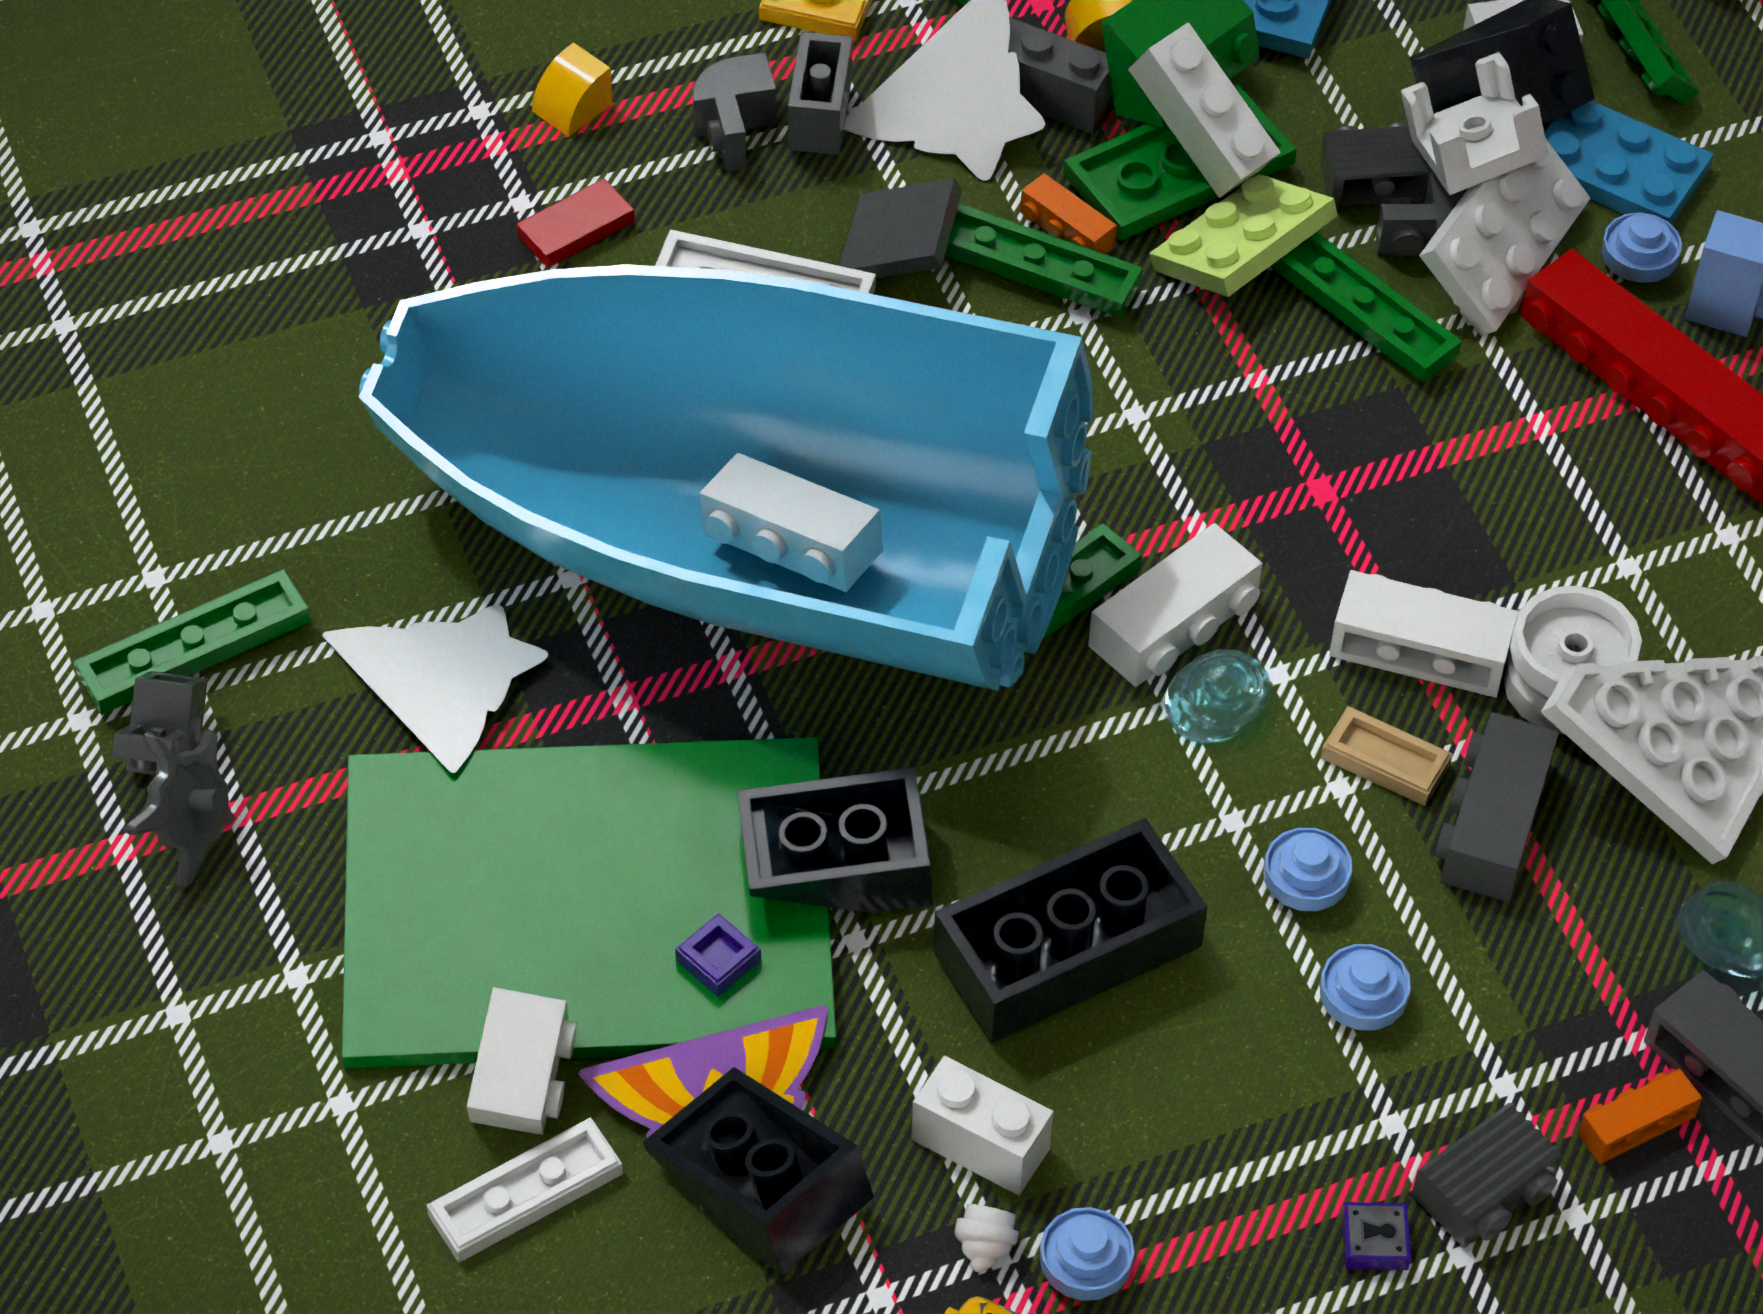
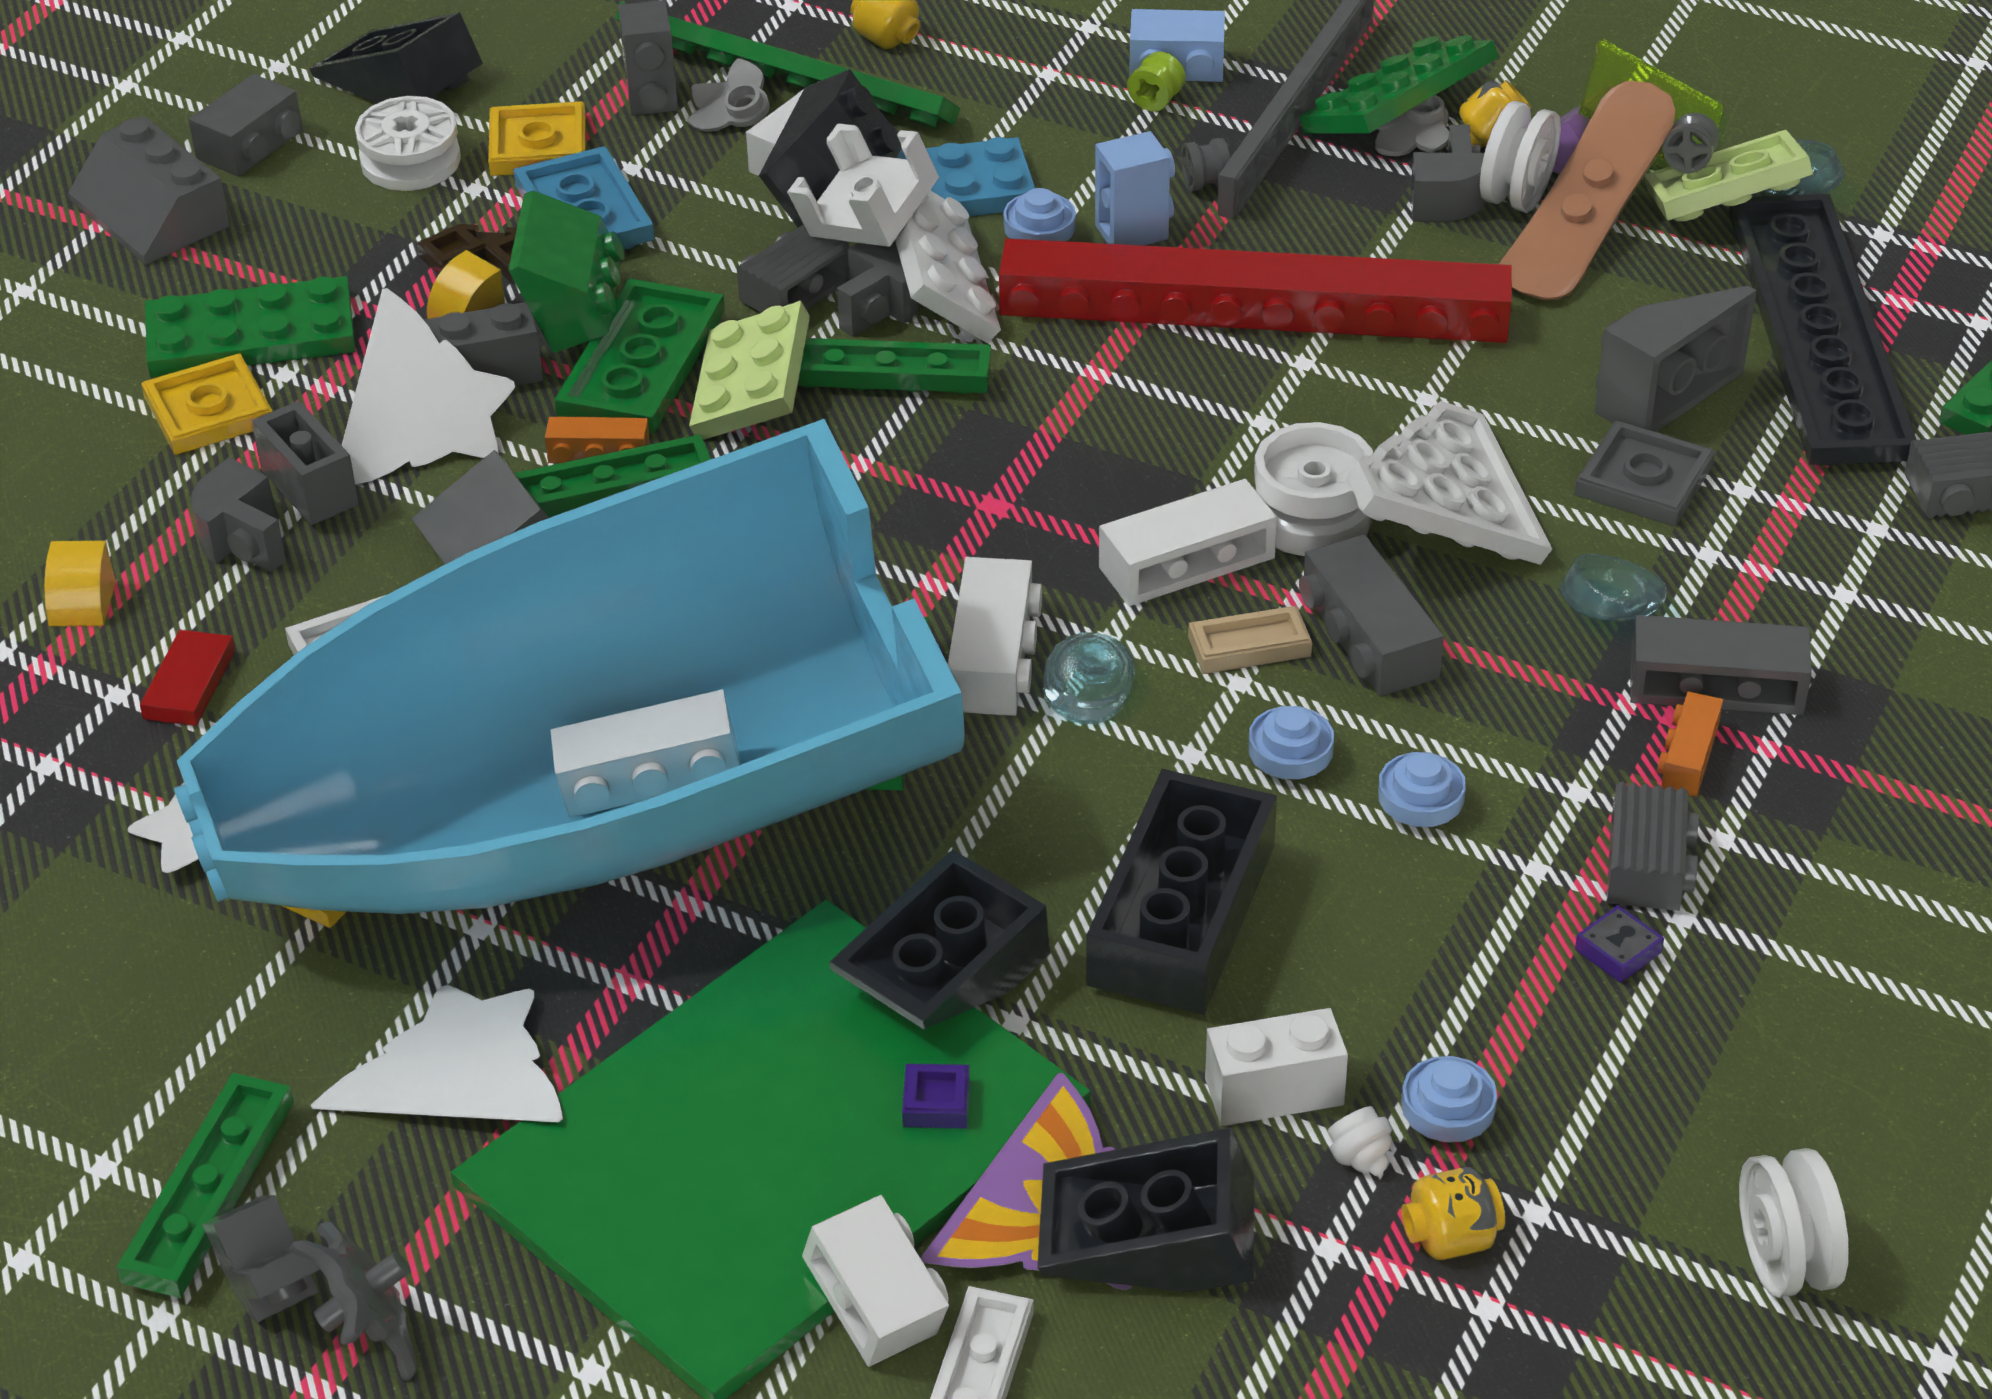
camera: 40 degrees left, 10 degrees down
white brick [1128,22,1281,199] -> none

